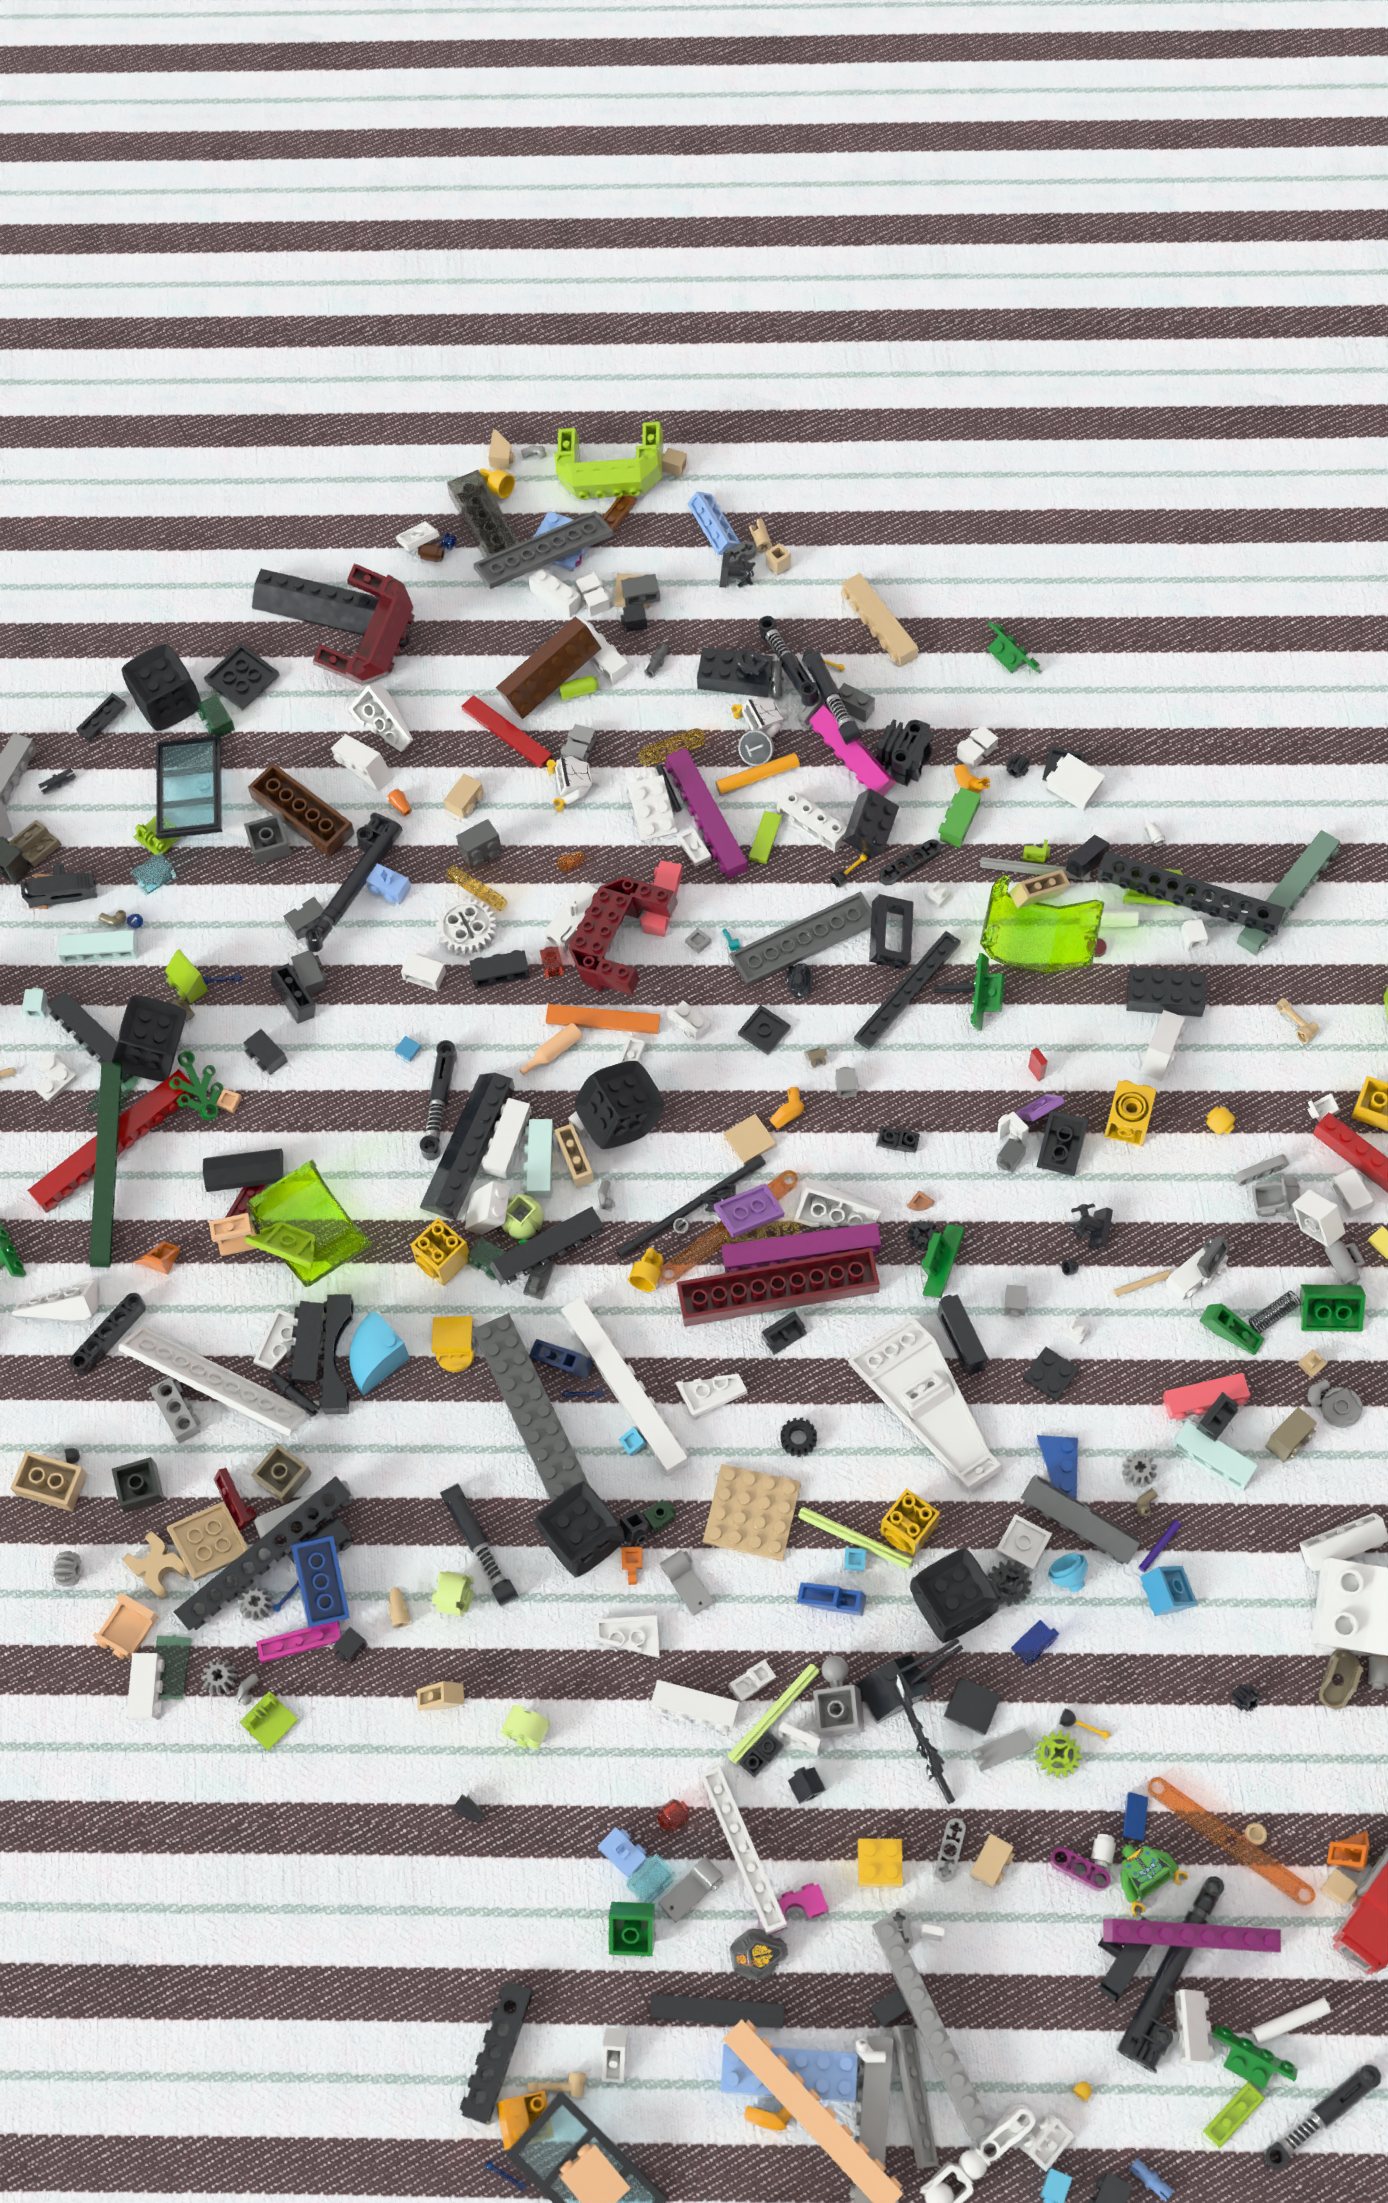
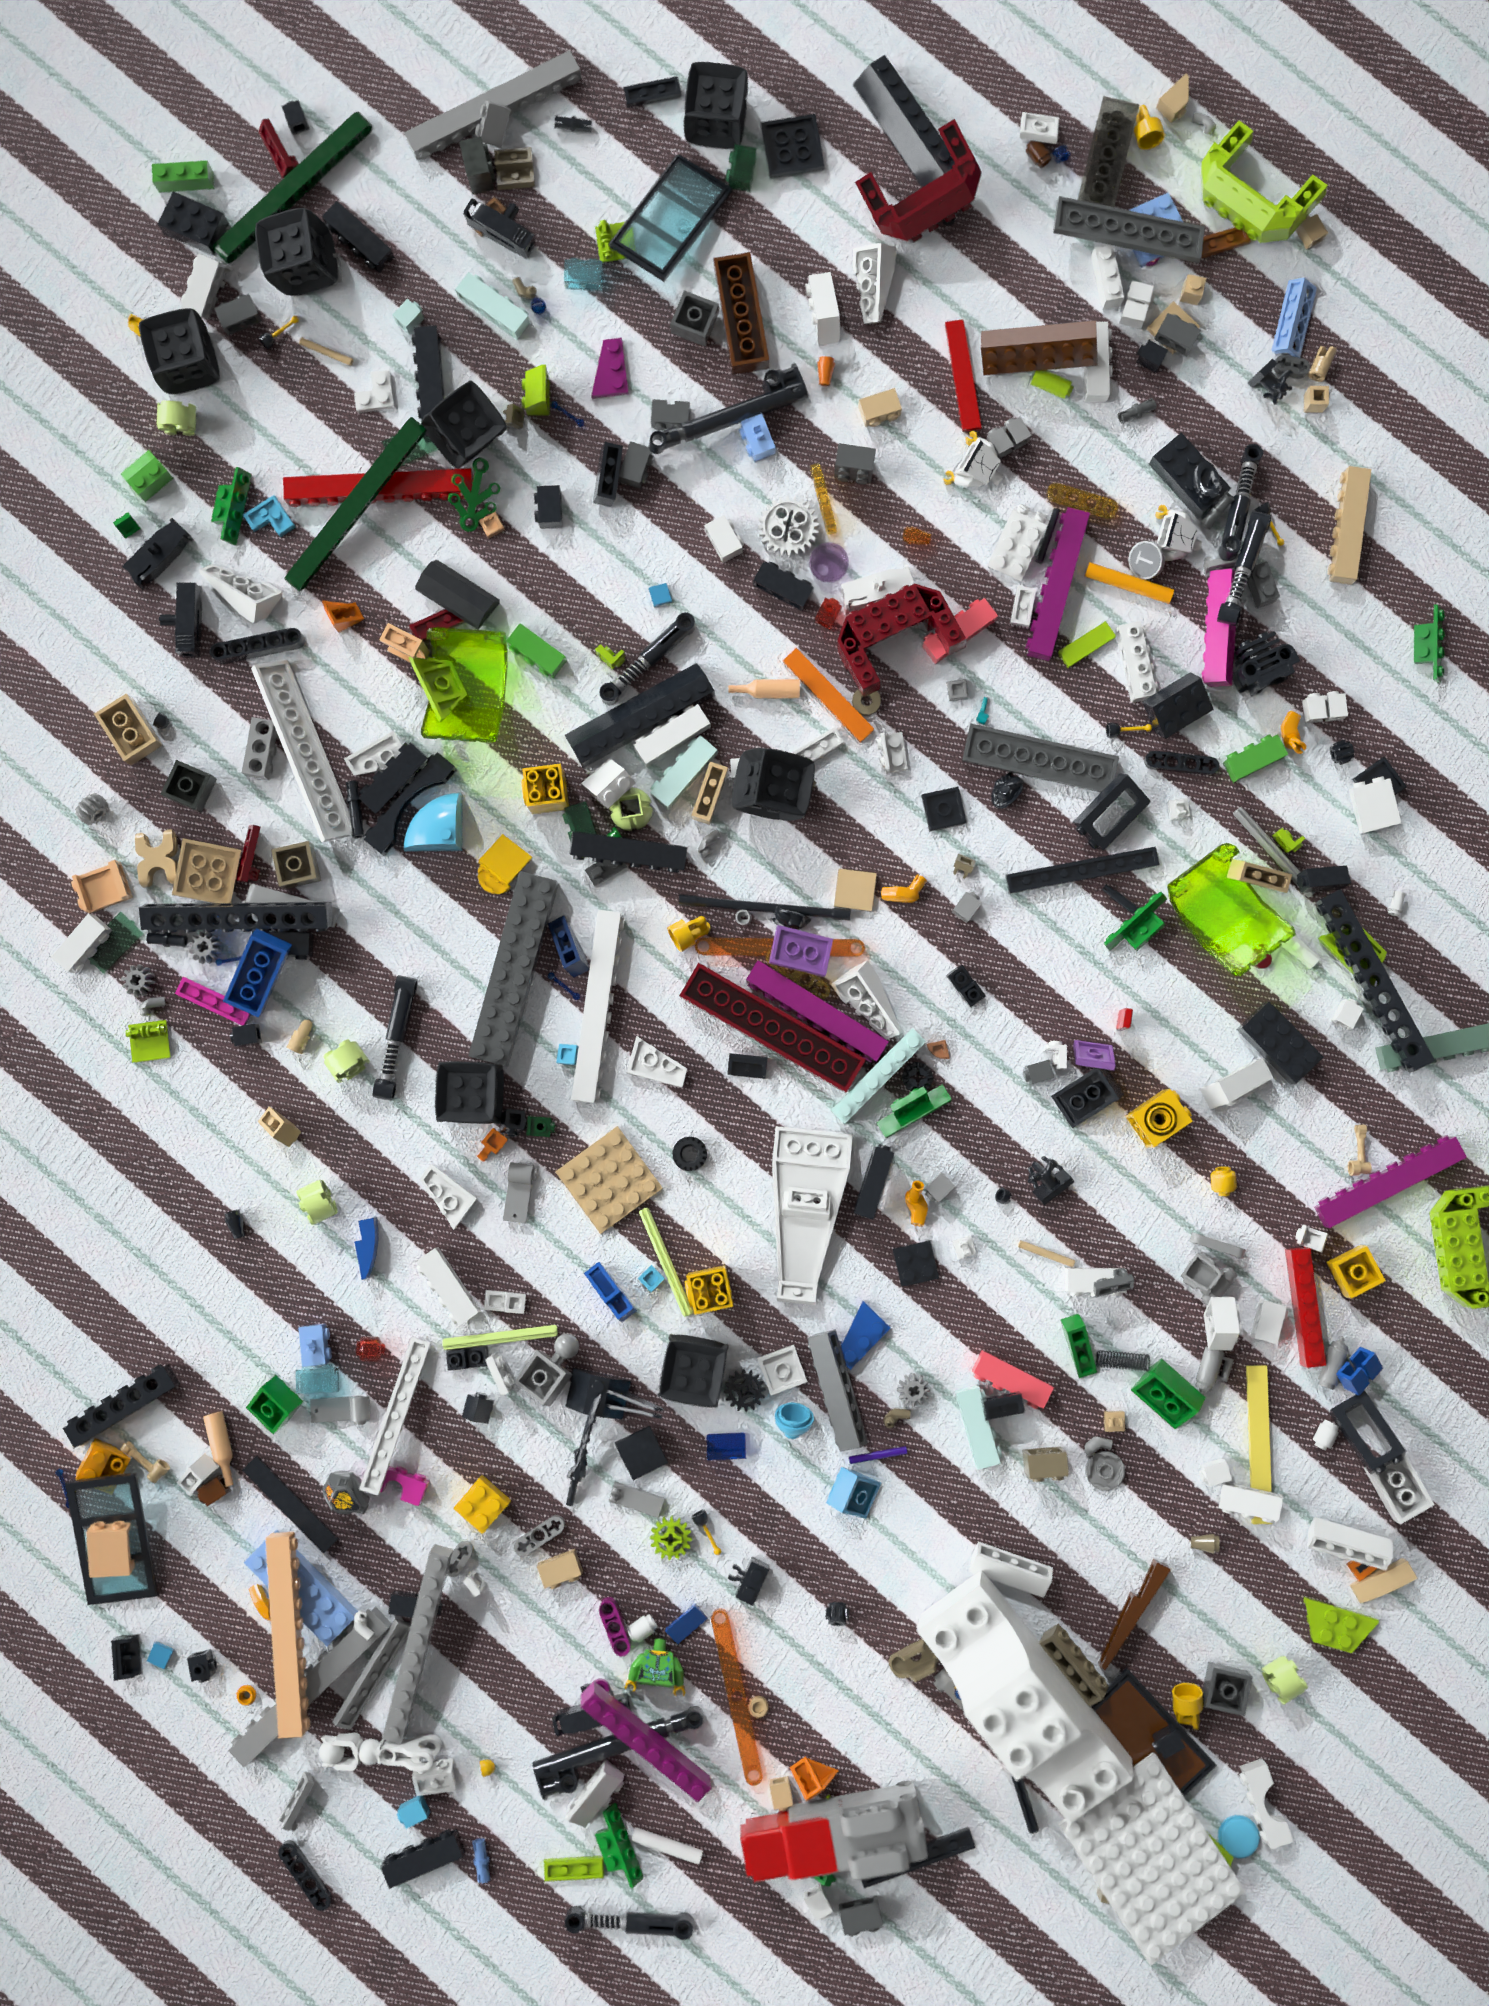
camera: 40 degrees right, 20 degrees up
none -> black pin [146,932,188,947]
none -> black piece [159,582,202,658]
none -> reddish brown brick [197,1474,232,1506]
none -> light nougat piece [203,1411,234,1487]
none -> medium azure tile [243,495,296,537]
none -> blue slope [354,1217,379,1280]
none -> bright green brick [506,623,567,679]
none -> magenta wing [591,338,629,399]
none -> lime bracket [595,644,625,670]
none -> black brick [728,1556,769,1606]
none -> clear purple piece [809,542,849,583]
none -> light aqua brick [830,1028,926,1124]
none -> dark tan piece [852,689,881,716]
none -> light orange arm [905,1180,928,1227]
none -> tan brick [1179,274,1206,305]
none -> magenta brick [1314,1135,1467,1228]

